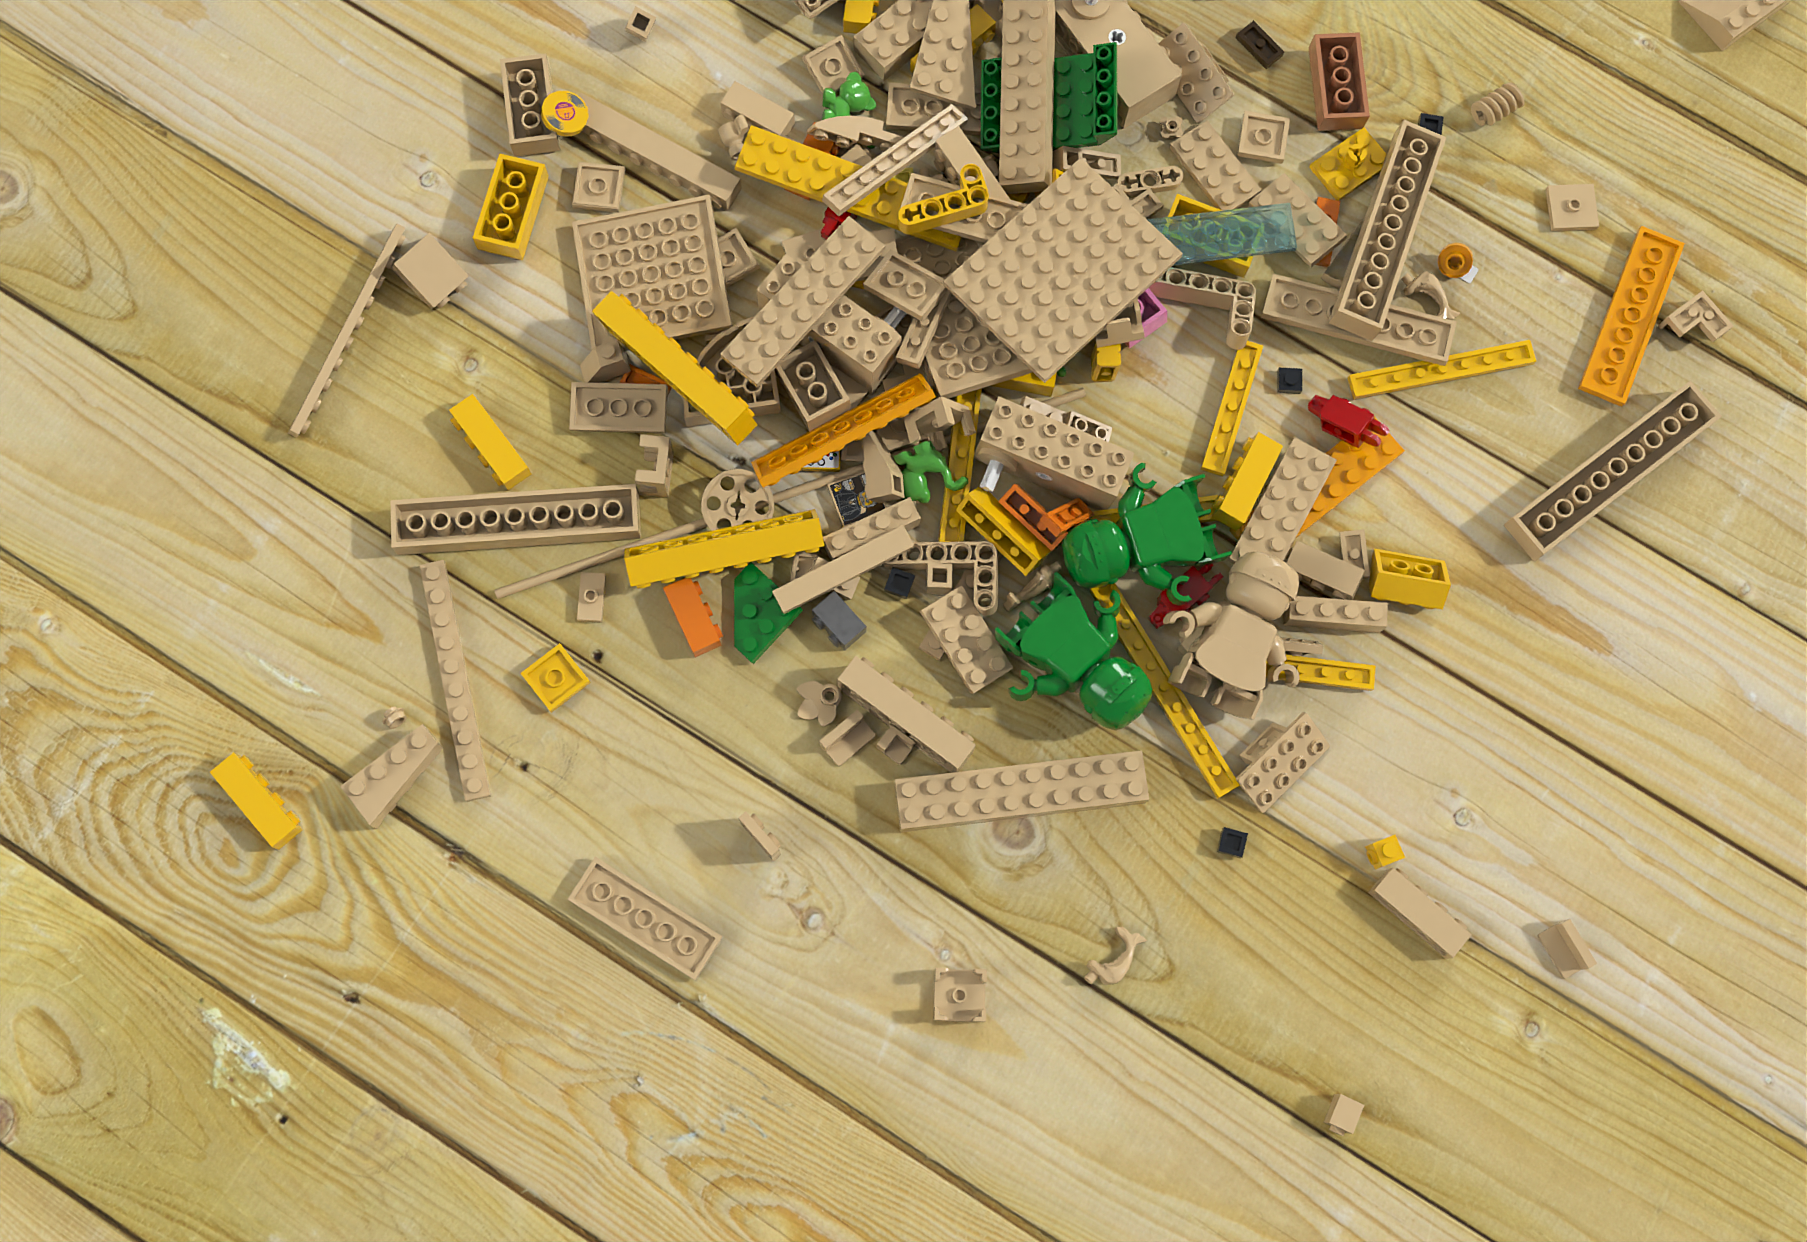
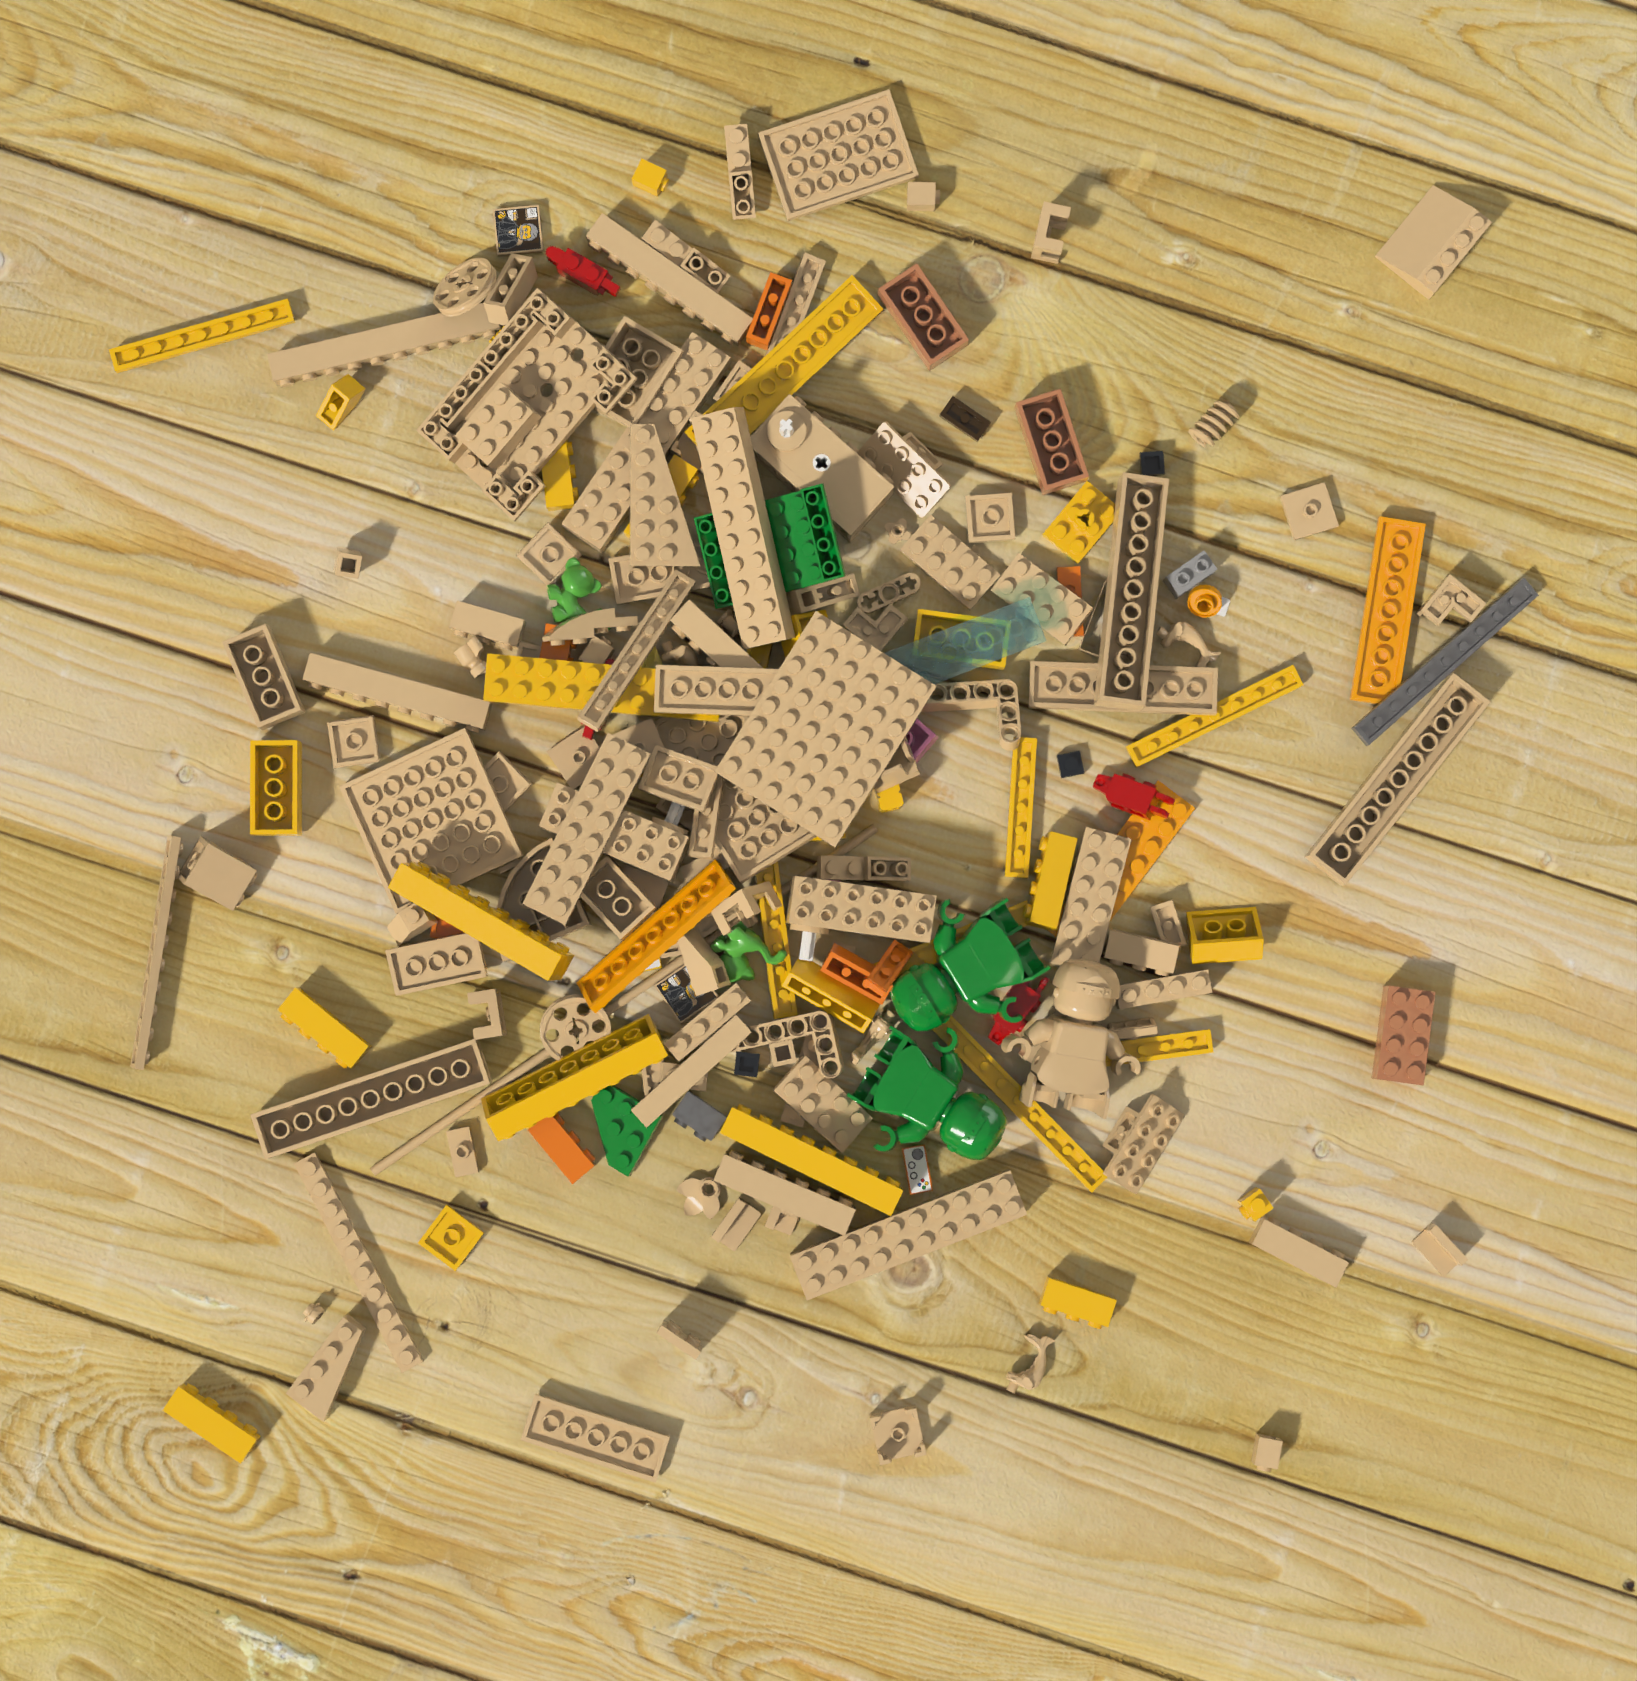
camera: 10 degrees left, 10 degrees up
yellow tile [541,91,589,136] -> none
yellow beam [898,164,989,234] -> none
black plate [1217,827,1248,859] -> none
none -> yellow brick [720,1104,903,1216]
none -> white tile [902,1144,933,1195]
none -> yellow brick [1039,1276,1117,1329]
none -> light grey brick [1163,551,1217,599]
none -> flat silver plate [1351,578,1539,746]
none -> nougat brick [1372,986,1435,1086]

